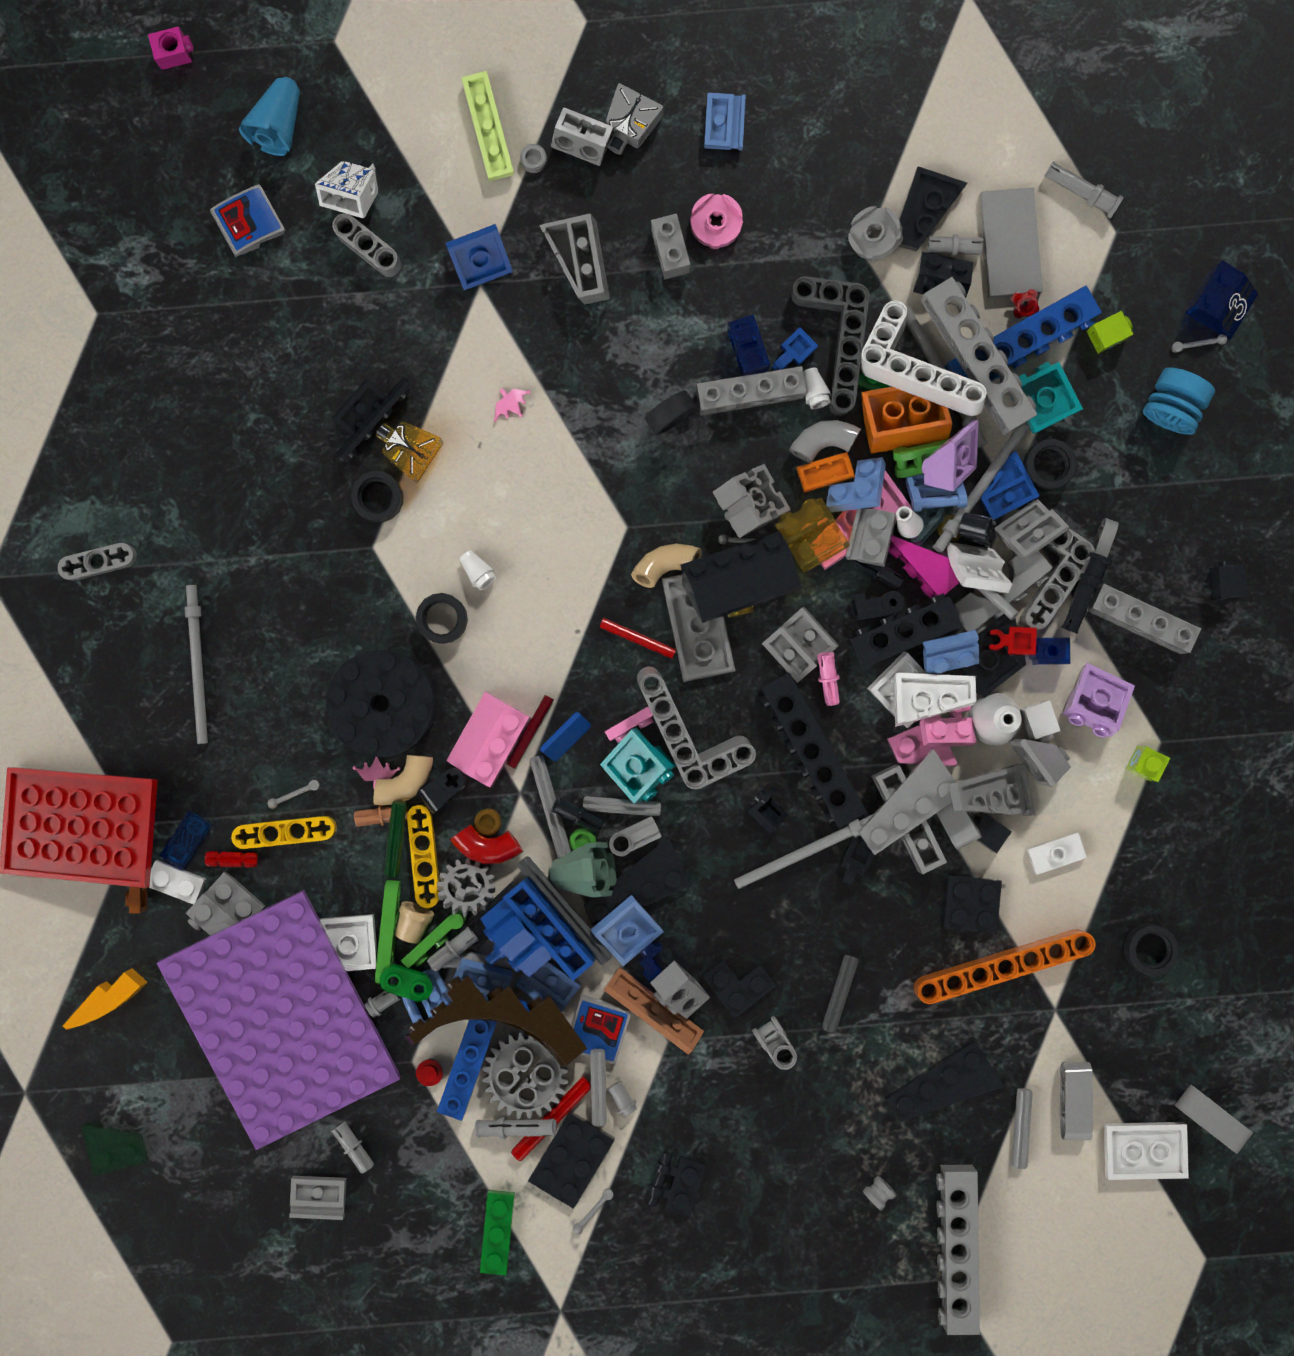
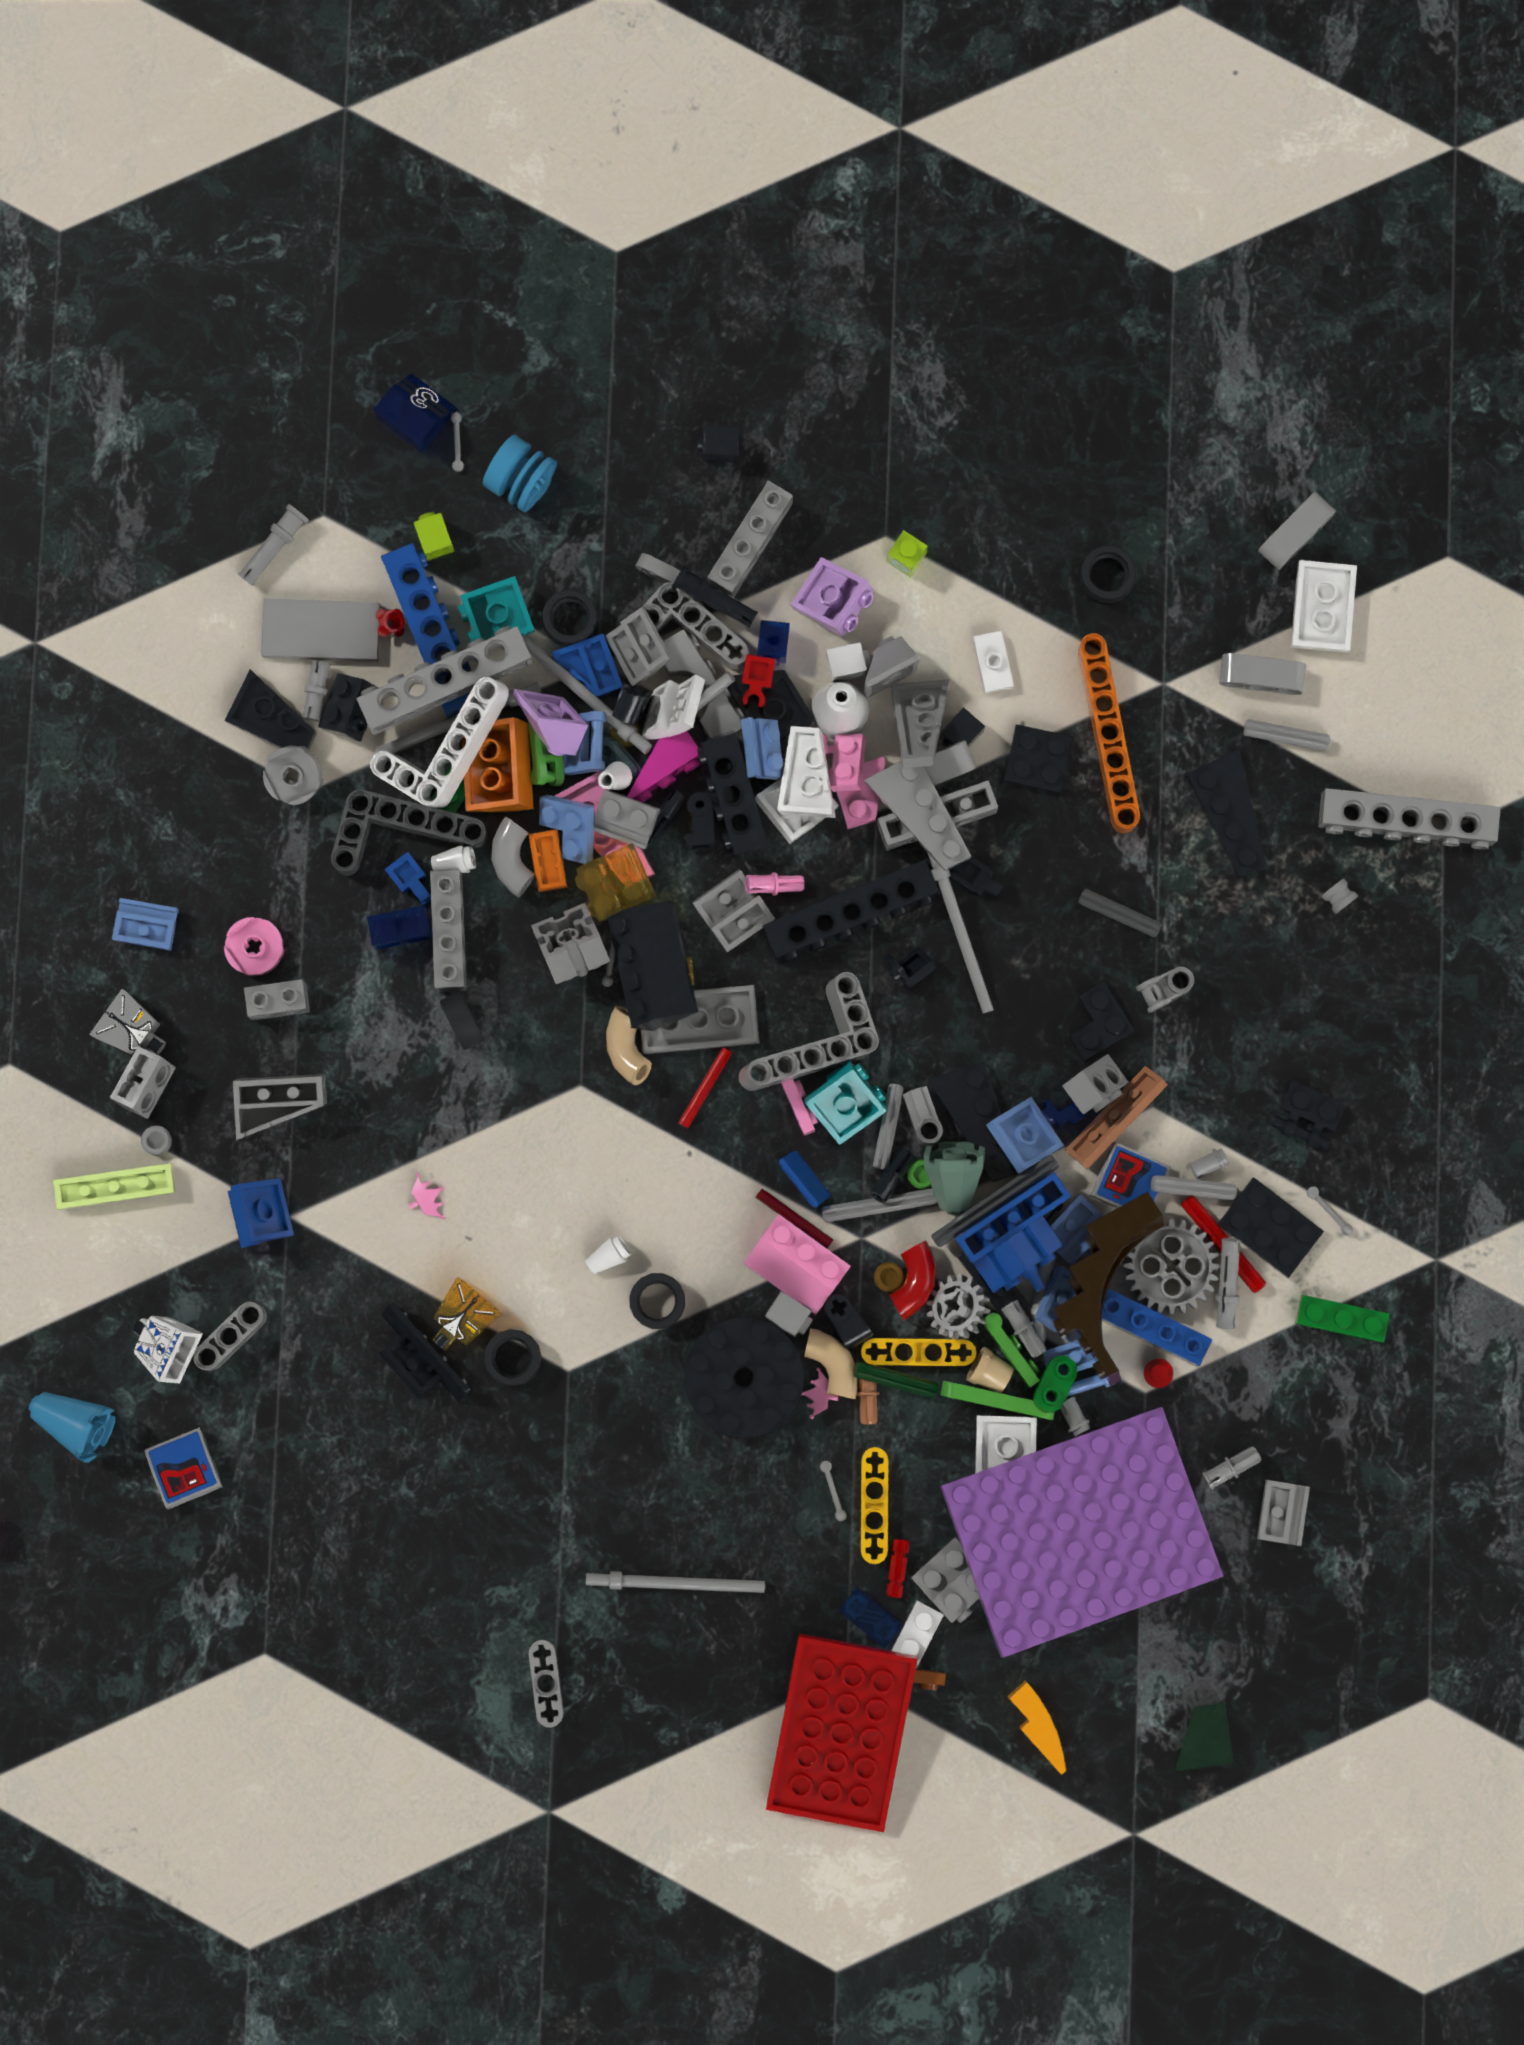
camera: 85 degrees left, 5 degrees down
none -> light grey brick [765,1291,813,1337]

